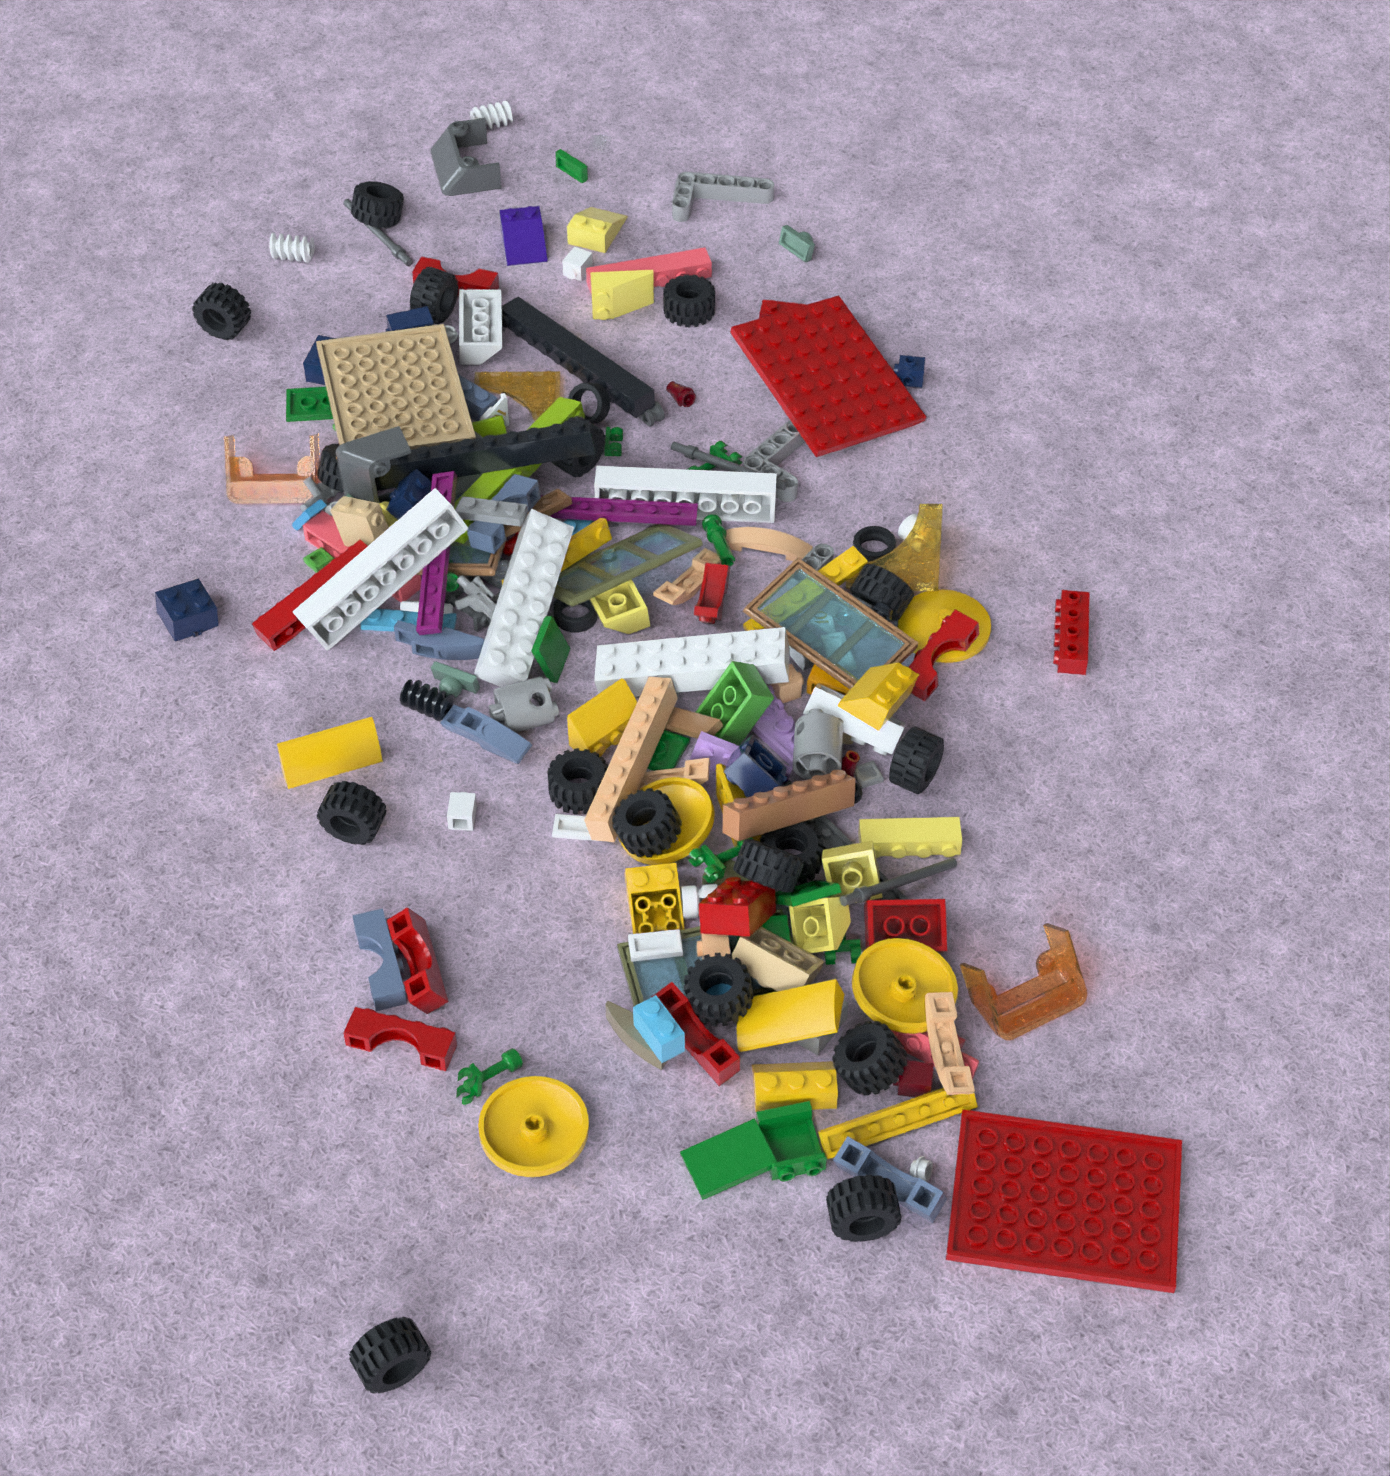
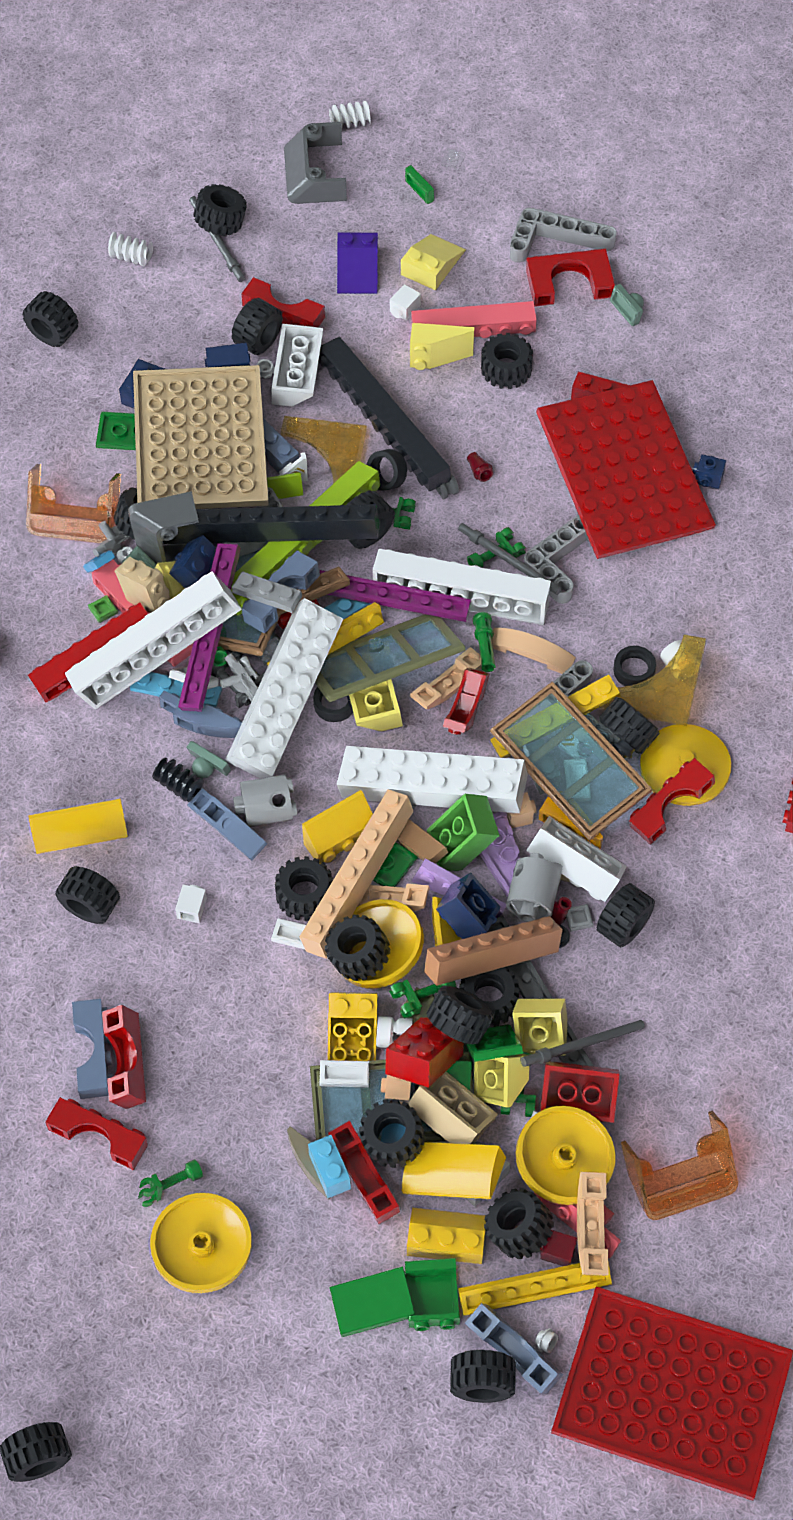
camera: 10 degrees right, 10 degrees up
green tile [531,616,571,683] -> none
yellow slope [837,662,919,731] -> none
light yellow brick [858,817,962,858] -> none
none -> red arch [526,249,615,307]

